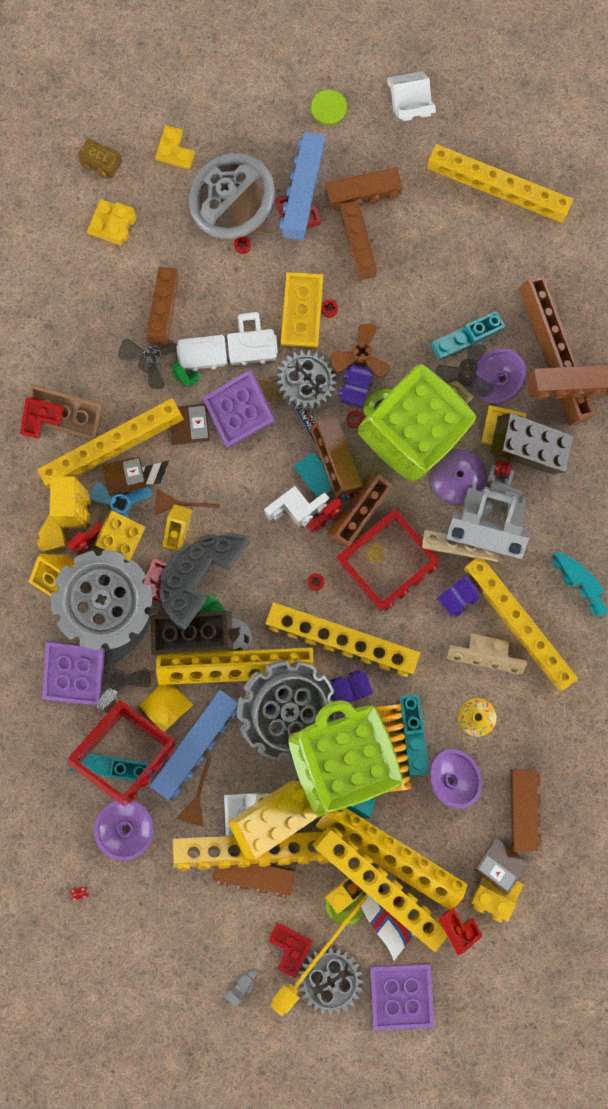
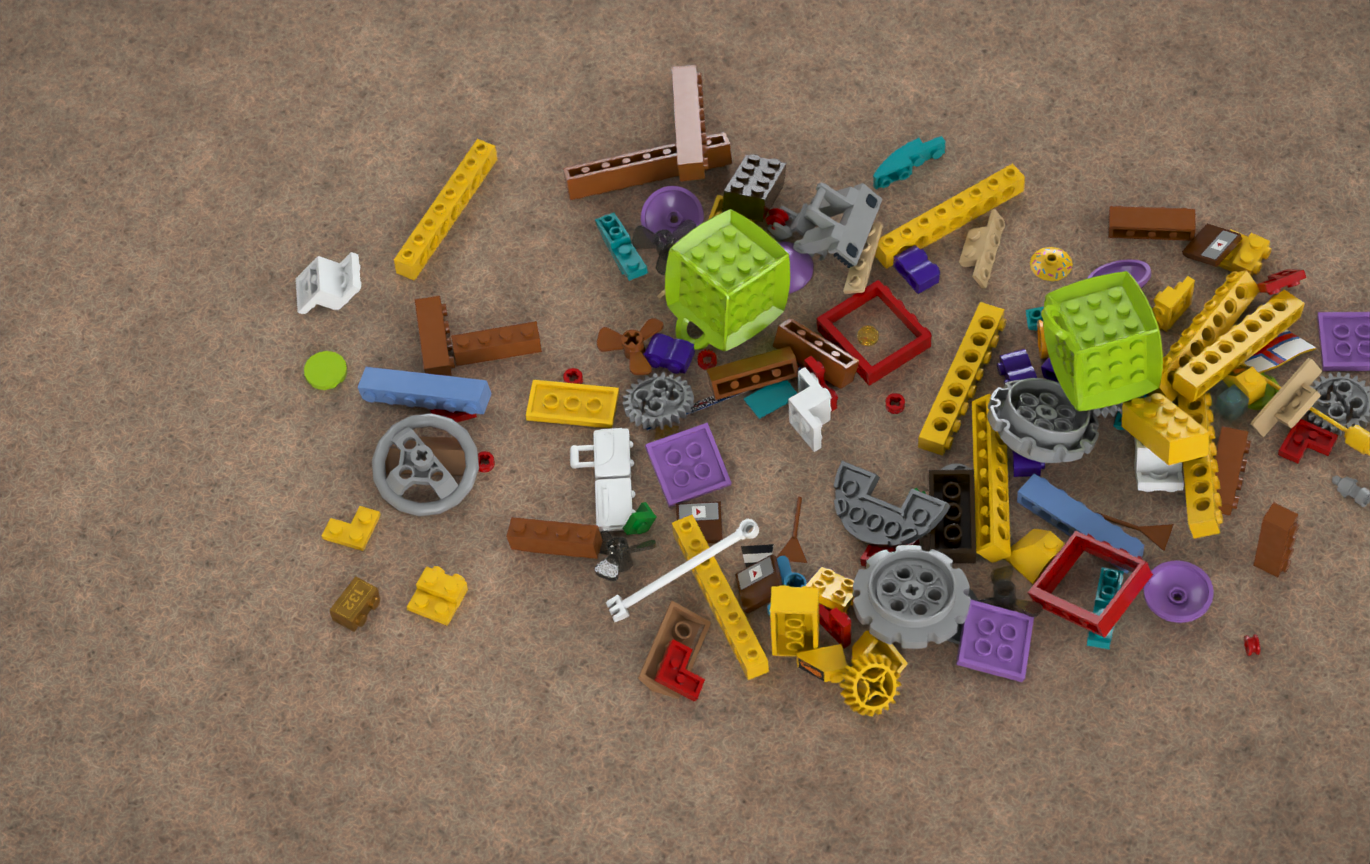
camera: 85 degrees left, 25 degrees down
yellow slope [162,504,192,551] -> none
none -> white hinge [606,519,759,622]
none -> yellow gear [839,653,901,716]
none -> yellow plate [1152,276,1195,332]
none -> clear light blue brick [1215,385,1249,424]
none -> tan bracket [1251,358,1322,437]
none -> dark orange brick [1253,502,1299,577]

